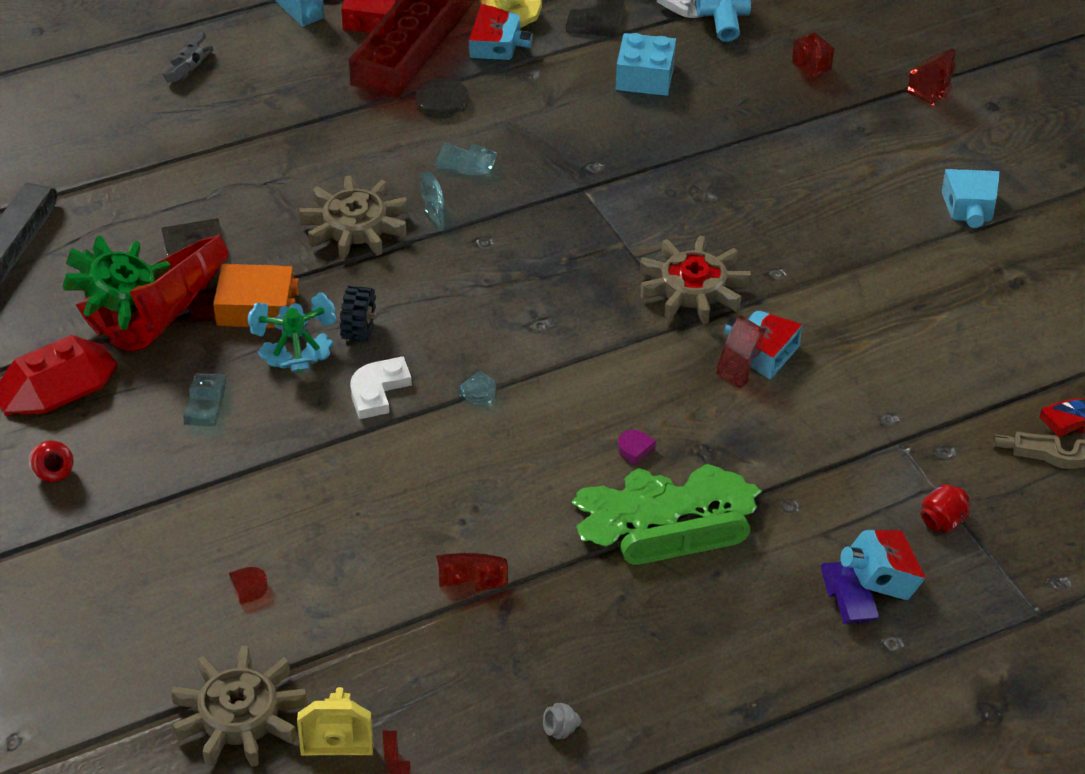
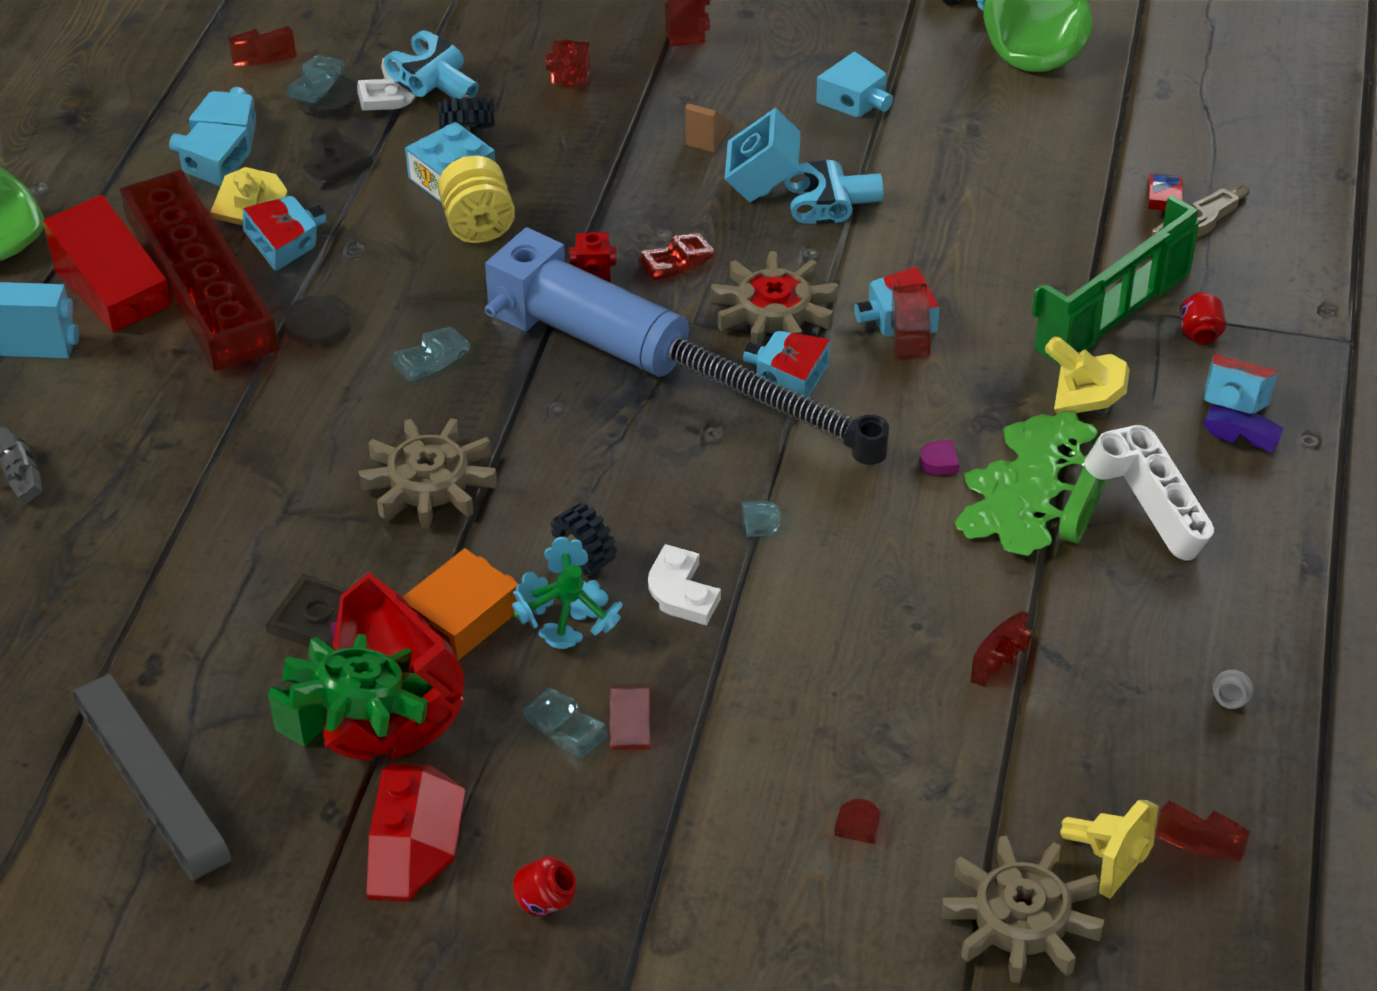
camera: 50 degrees left, 0 degrees up
clear light blue slope [420,171,445,232] -> none
none -> black wheel [438,95,495,133]
none -> light yellow wheel [438,155,515,244]
none -> medium blue piece [485,227,889,465]
none -> red brick [570,232,617,283]
none -> clear red slope [609,684,650,750]
none -> clear red slope [638,233,715,280]
none -> medium nougat slope [685,103,734,152]
none -> medium azure brick [725,107,801,203]
none -> torso [743,331,830,400]
none -> medium azure connector [784,160,883,224]
none -> green piece [1032,195,1199,366]
none -> light yellow piece [1045,337,1130,414]
none -> white beam [1084,425,1214,560]

